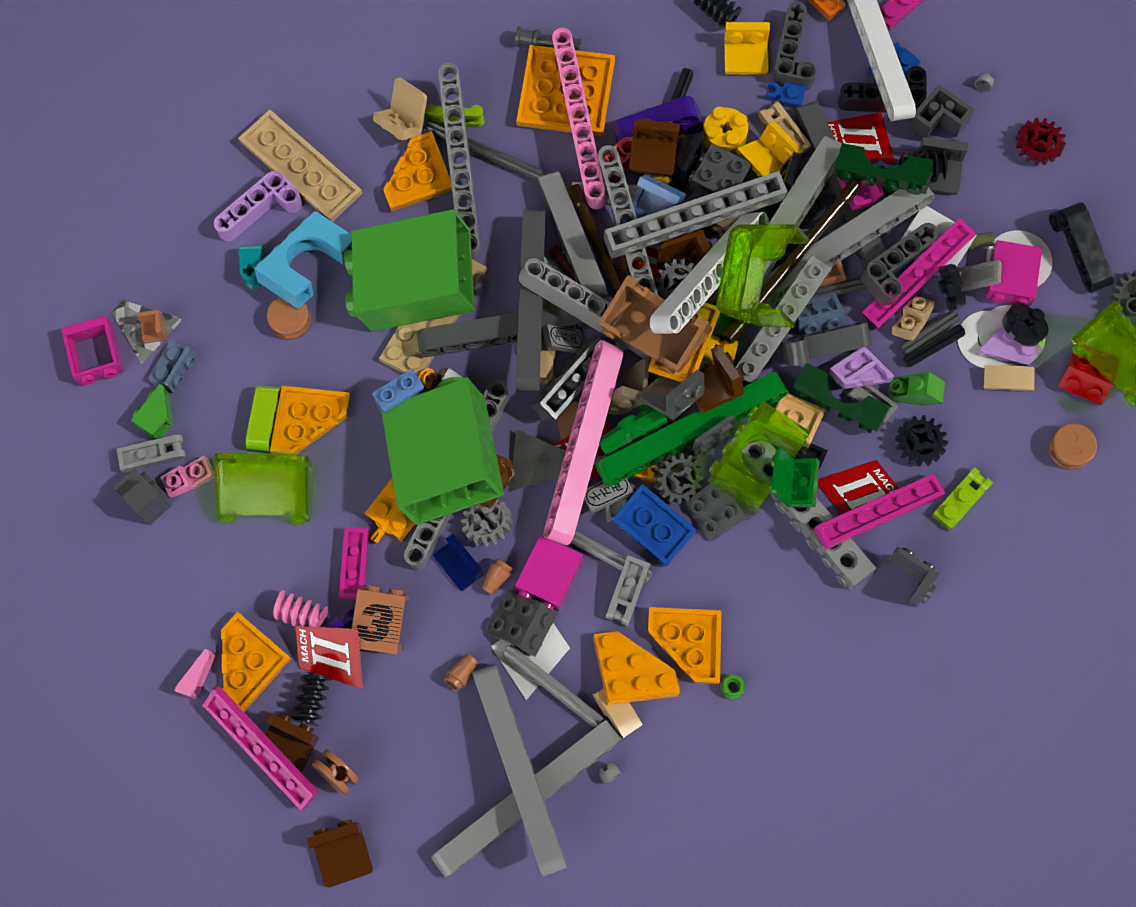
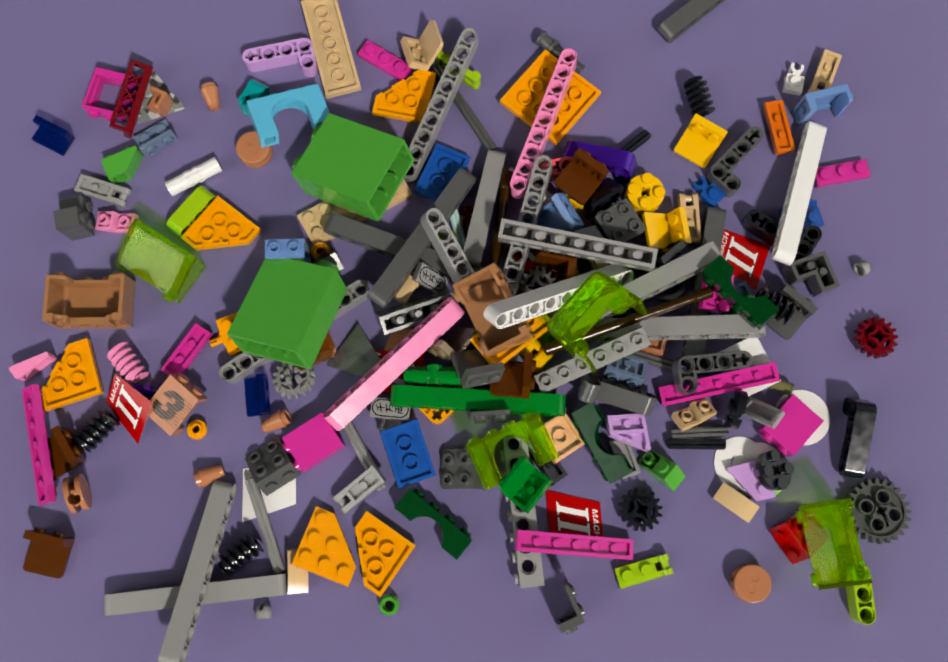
camera: 25 degrees right, 5 degrees up
dark grey gear [653,452,704,504] -> none
none -> clear blue panel [32,115,75,156]
none -> medium nougat windscreen [42,271,136,329]
none -> dark red fence [109,59,153,139]
none -> white axle [164,157,223,196]
none -> light orange plate [187,420,207,440]
none -> nougat cone [200,82,220,111]
none -> black piece [218,533,264,578]
none -> dark pink plate [358,40,413,81]
none -> dark green arch [394,489,472,560]
none -> blue plate [414,143,470,202]

